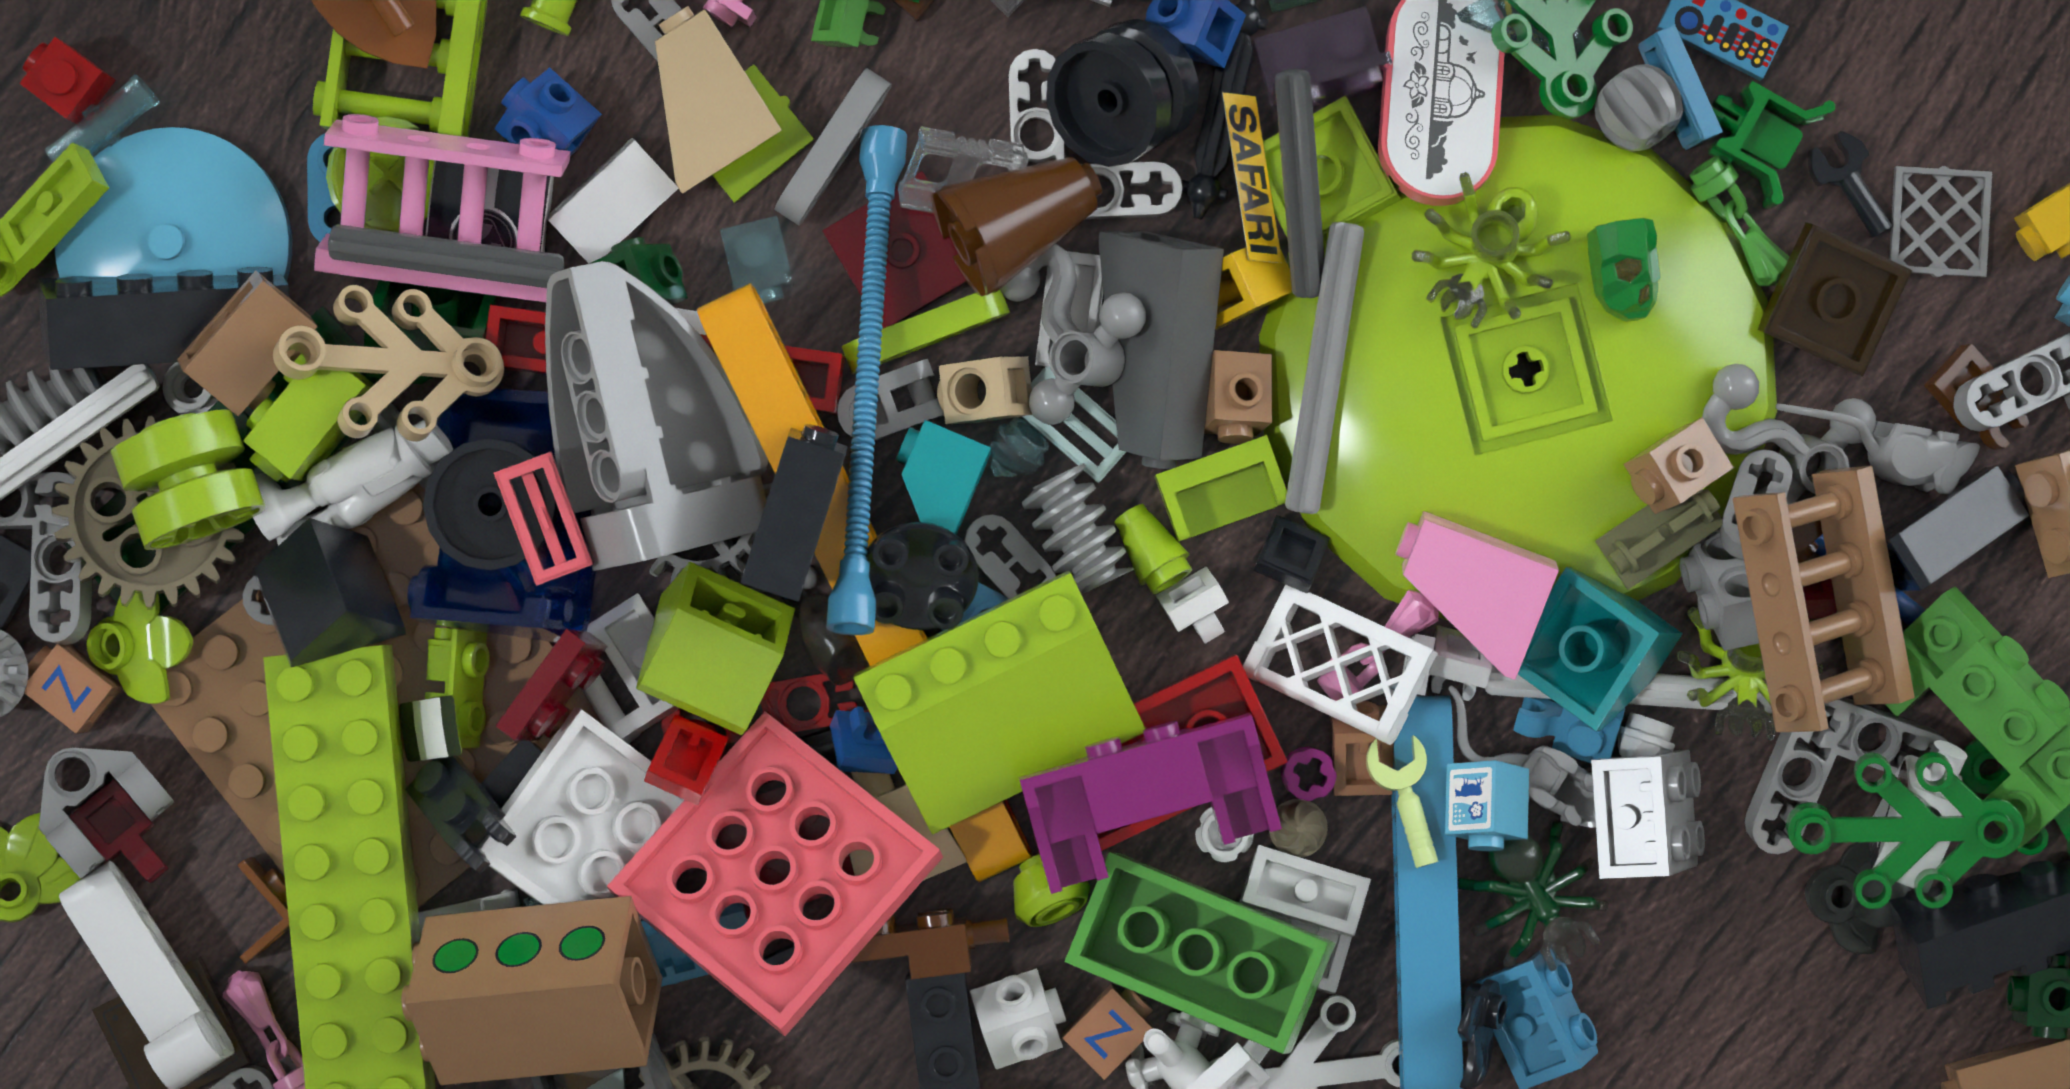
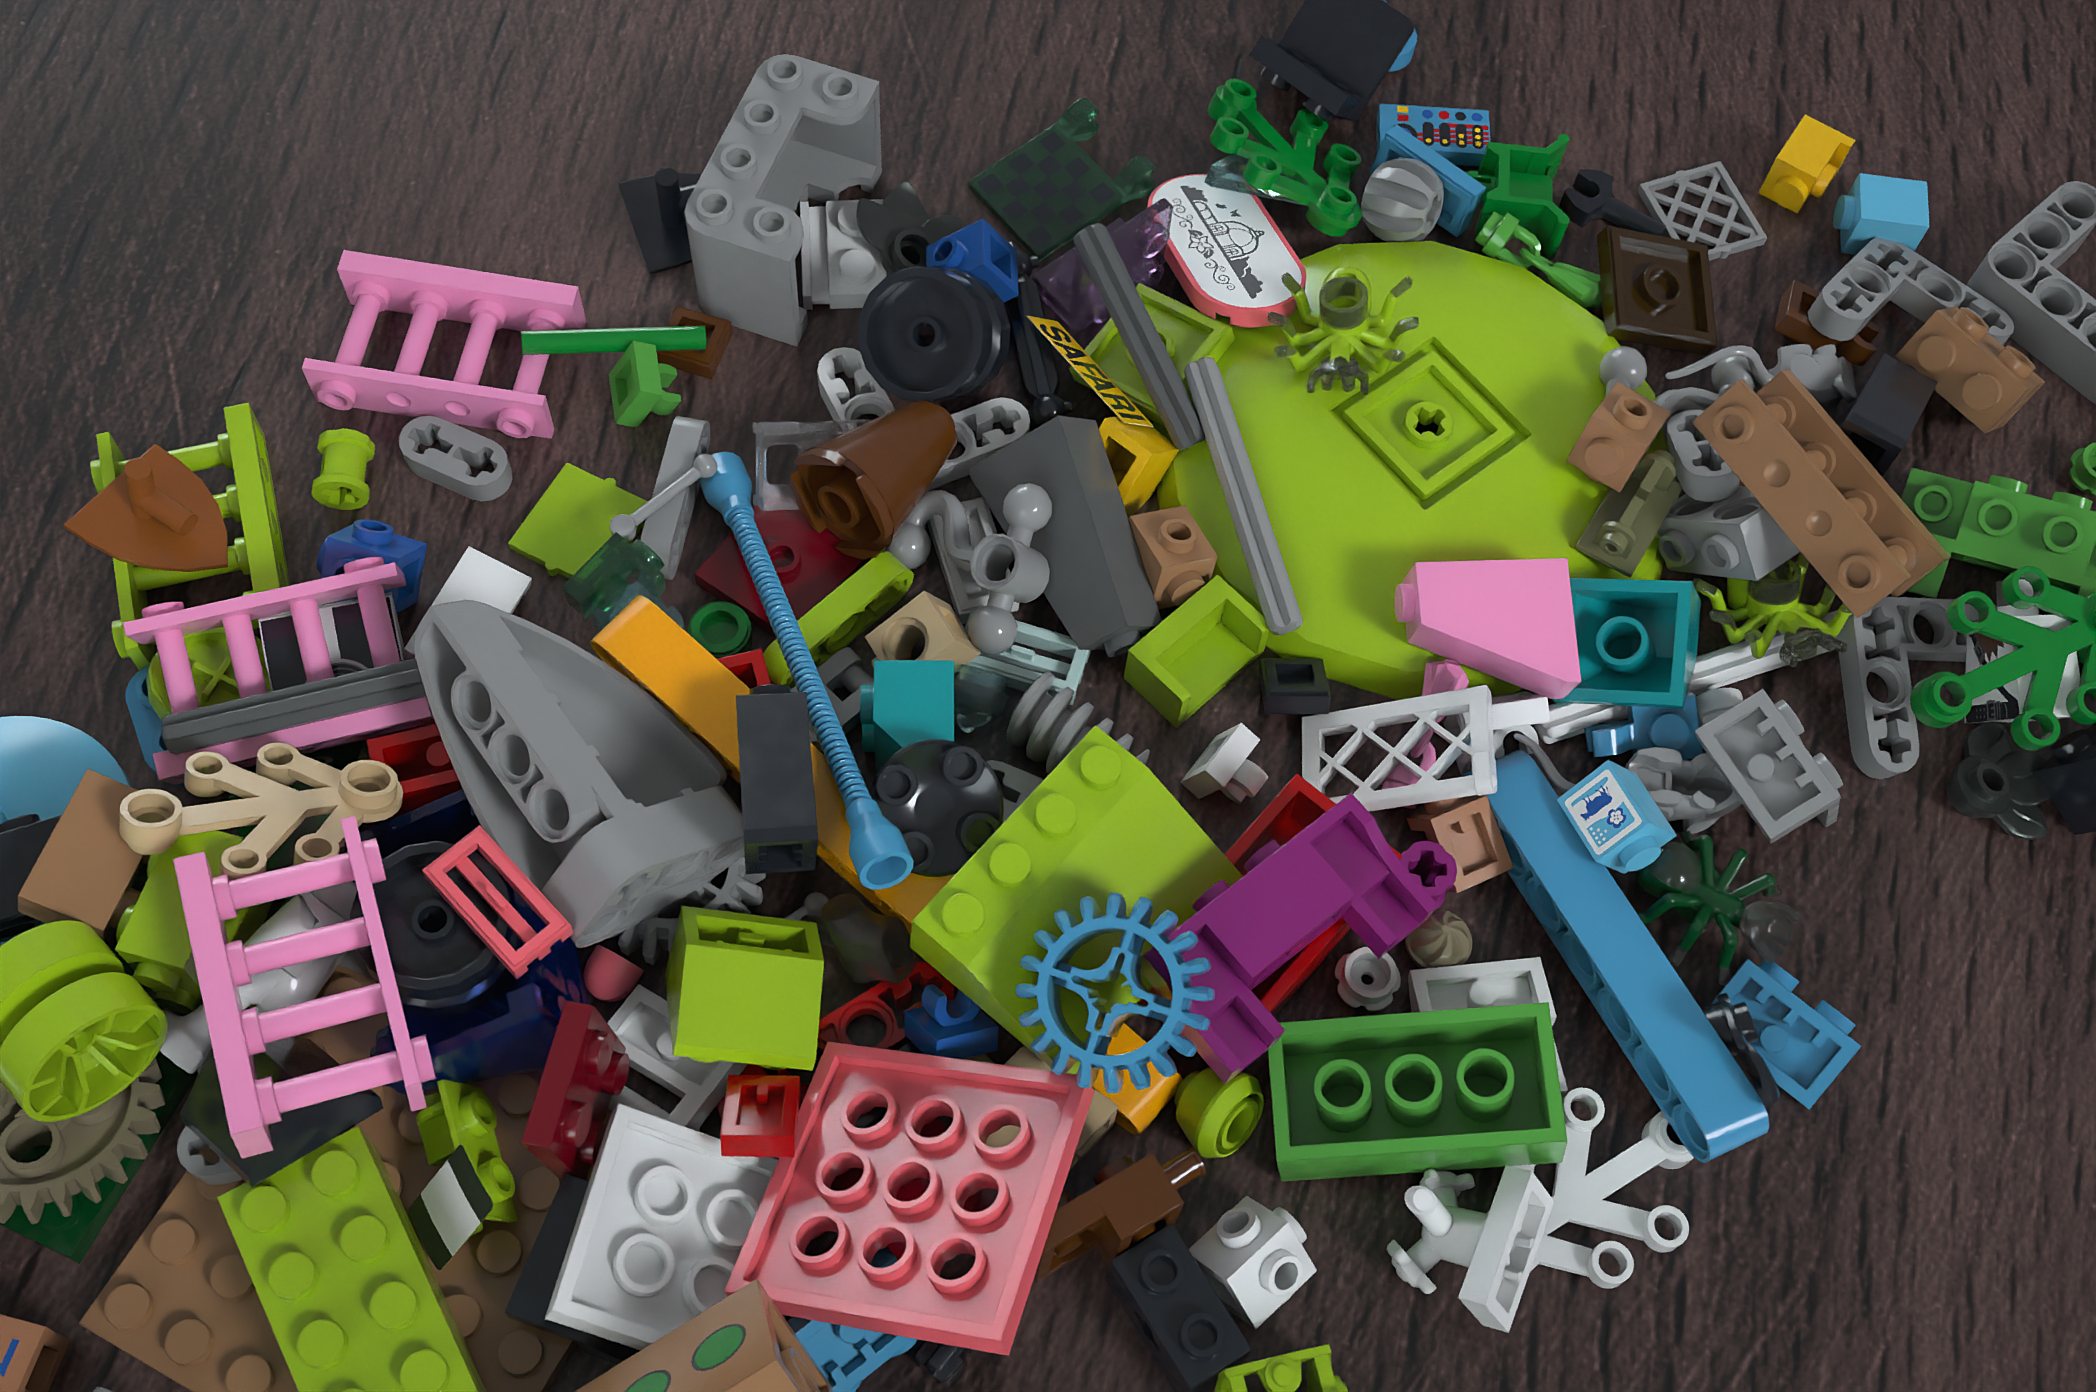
camera: 25 degrees left, 25 degrees down
lime plate [87,593,193,704] -> none
black hinge [405,756,516,874] -> none
tan slope [655,6,781,194] -> none
nougat brick [1062,983,1154,1080] -> none
lime cone [1114,504,1192,594] -> none
yellowish green piece [1366,735,1439,868] -> none
green rock [1587,218,1661,322] -> none
none -> bright pink fence [173,816,436,1159]
none -> clear green bracket [562,532,667,619]
none -> coral hinge [583,944,644,1002]
none -> light grey hinge [610,454,718,542]
none -> green tile [688,601,752,659]
none -> dark azure gear [1016,893,1215,1093]

